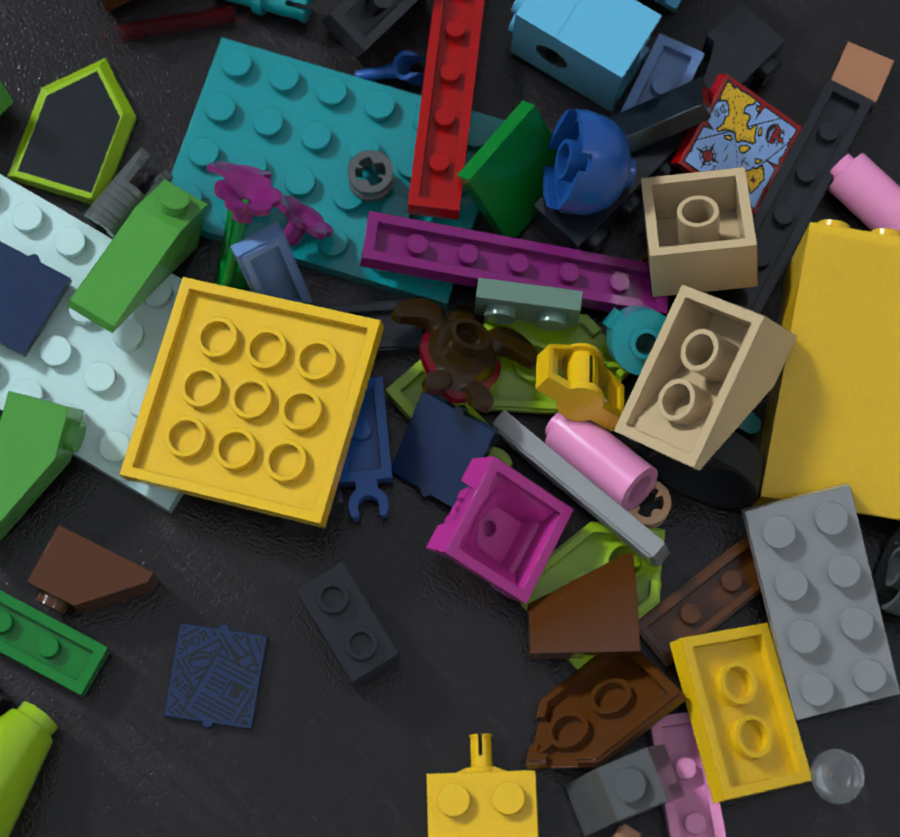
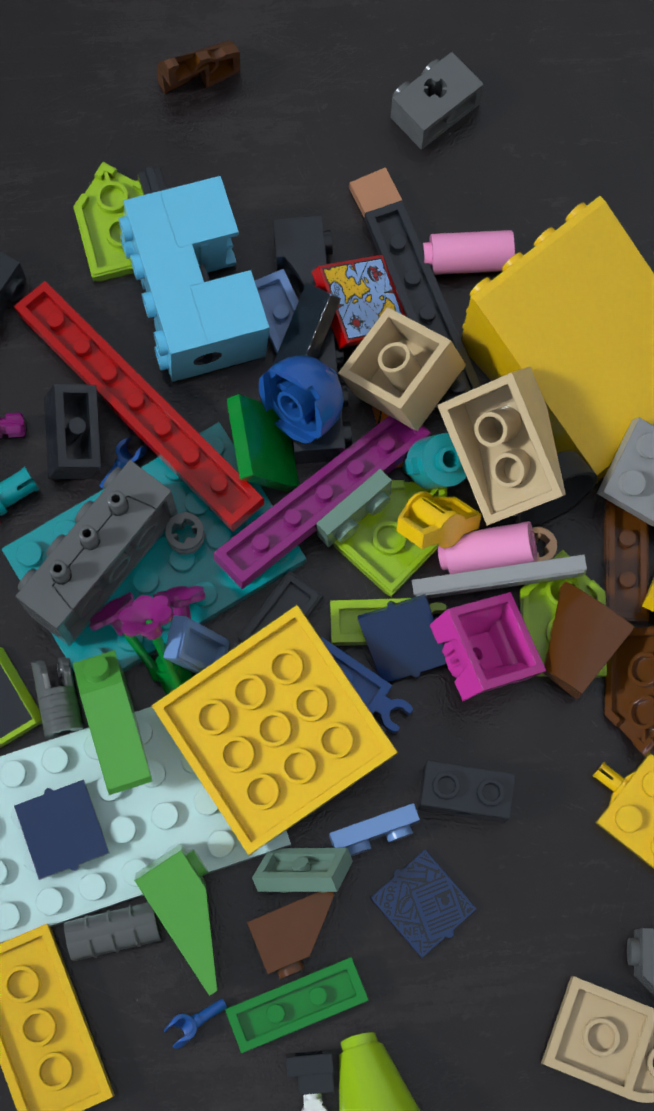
camera: 50 degrees left, 0 degrees up
dark brown animal [391,298,538,413] -> none
none -> dark grey piece [15,460,178,647]
none -> sand green plate [252,848,353,893]
none -> medium blue plate [329,803,420,856]

